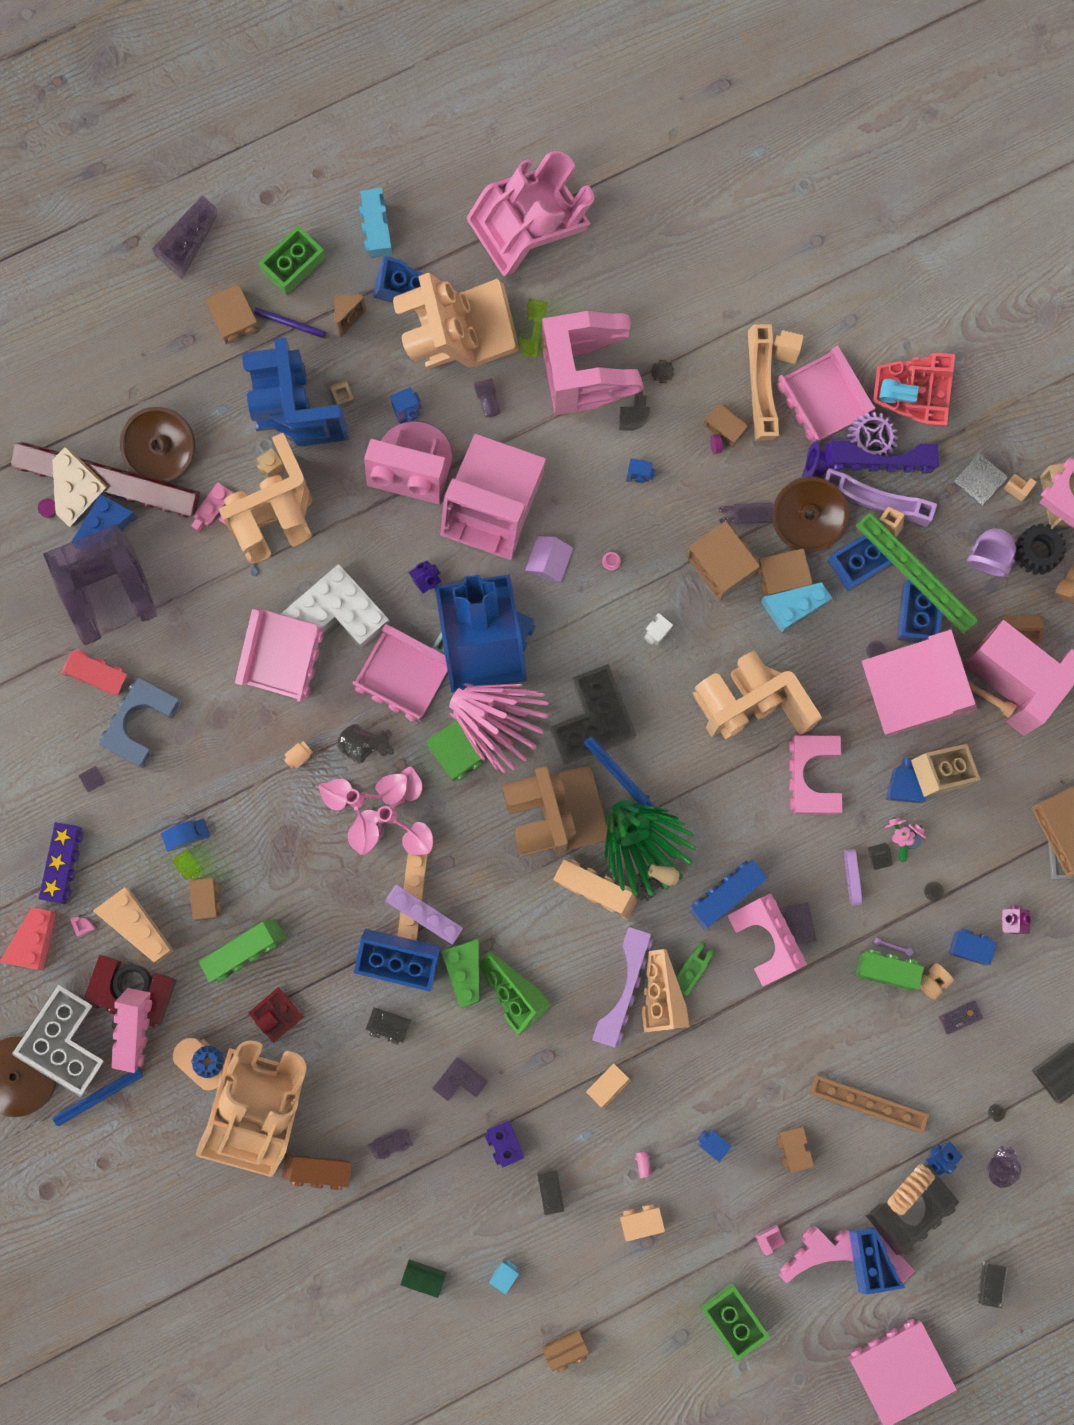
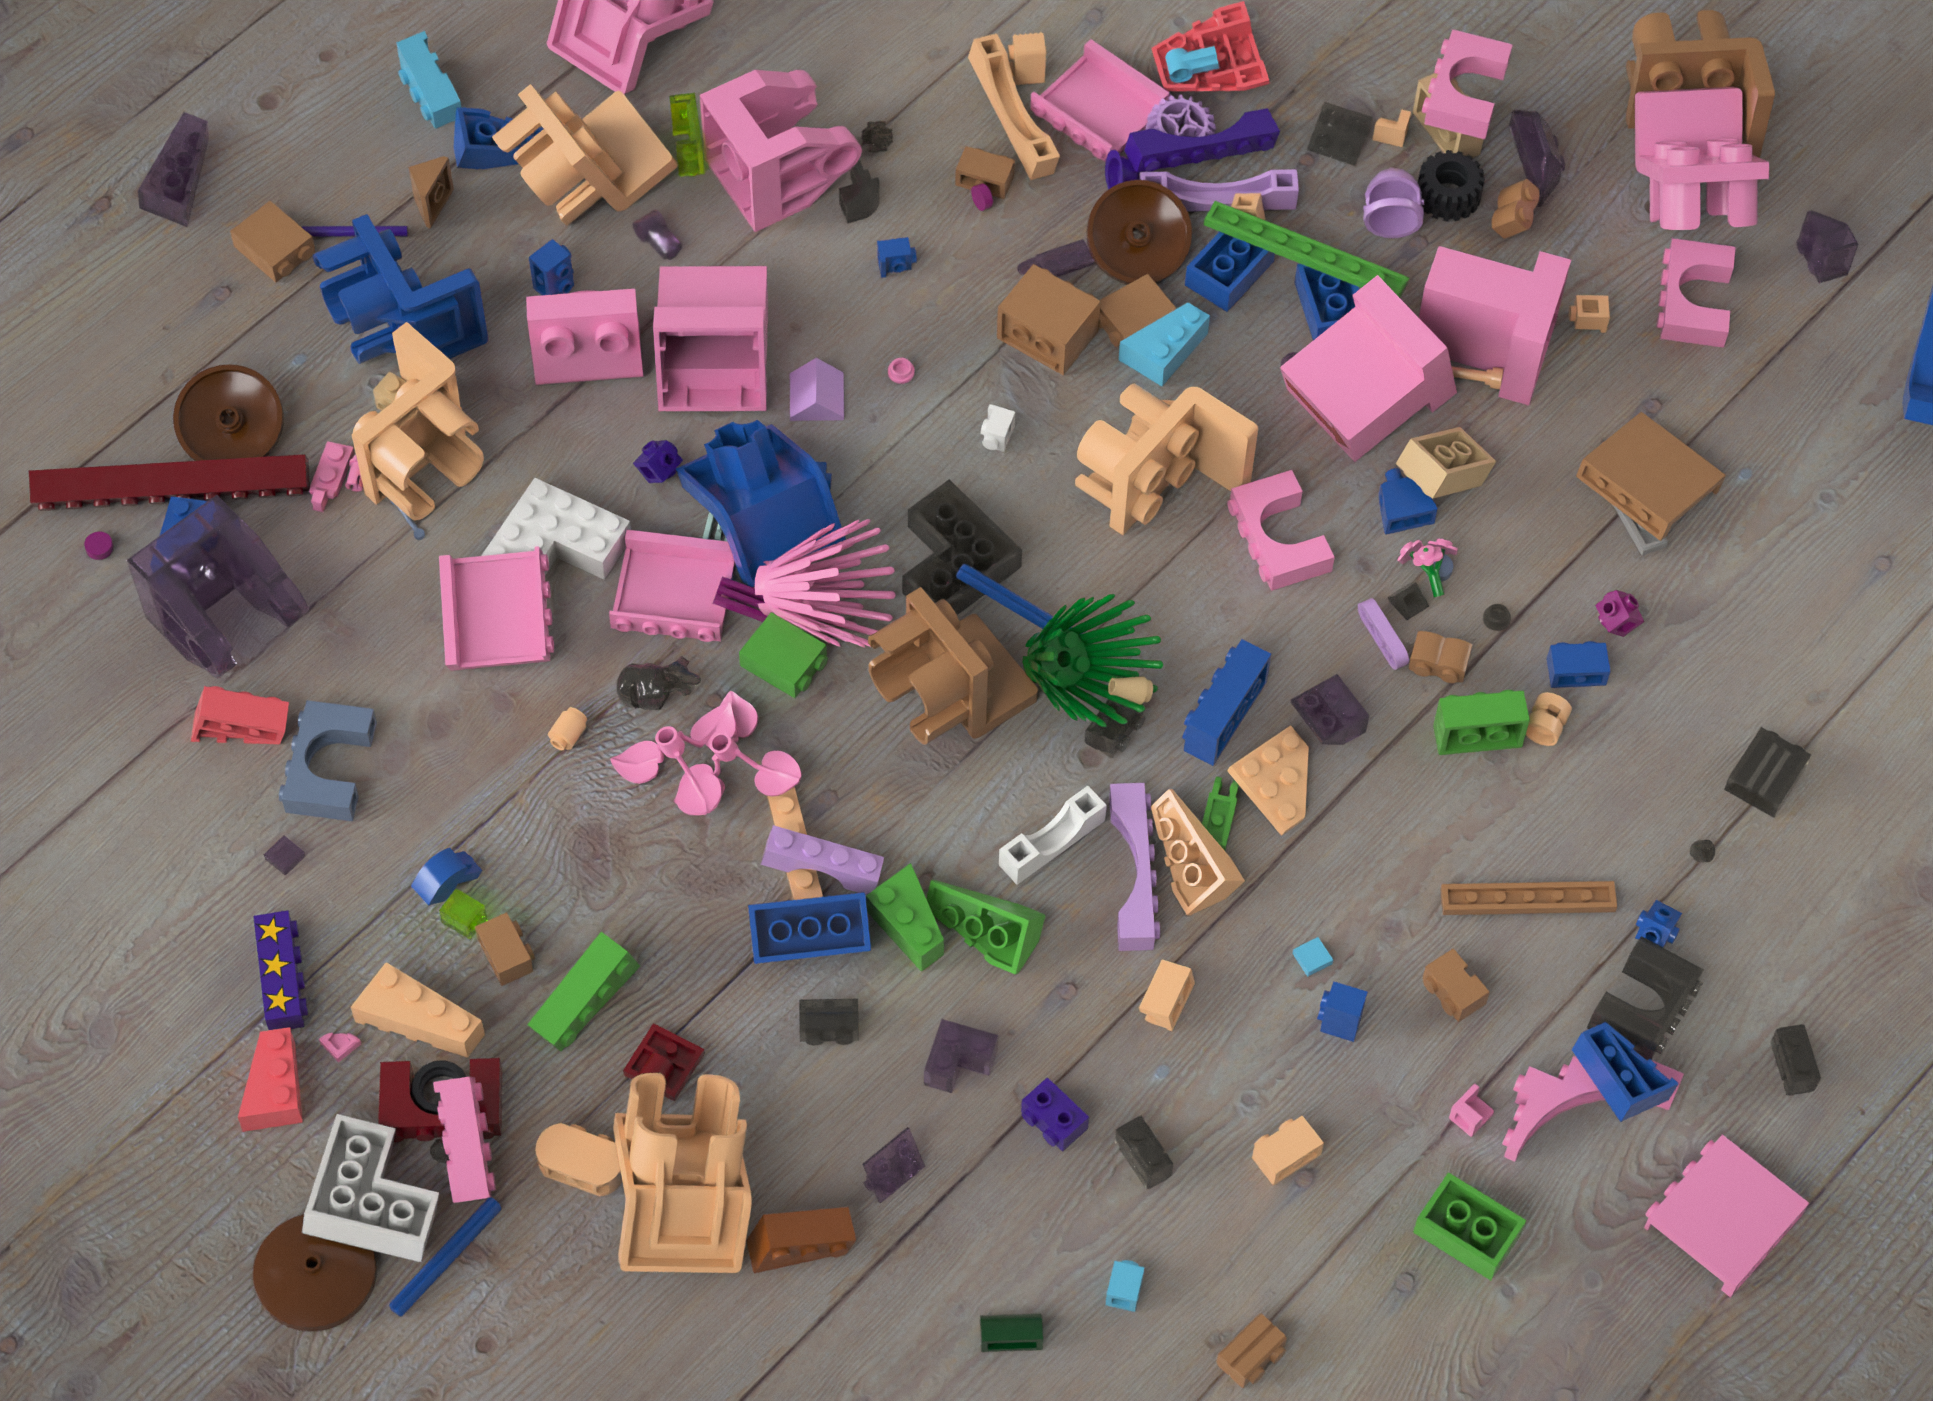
camera: 20 degrees left, 20 degrees down
tan plate [52,446,108,527] -> none
blue gear [191,1046,224,1078] -> none
bright green brick [258,226,326,296] -> none
light nougat wedge [553,859,638,920] -> none
bright pink pin [635,1151,652,1178] -> none
bright pink arch [727,894,807,986] -> none
light nougat gear [888,1164,935,1215] -> none
clear purple tile [938,1000,984,1035] -> none
clear purple hair [987,1146,1022,1188] -> none
none -> magenta tile [713,576,767,622]
none -> white arch [999,786,1106,885]
none -> light nougat plate [1227,725,1309,836]
none -> medium azure tile [1293,937,1333,977]
none -> medium nougat brick [1409,631,1472,683]

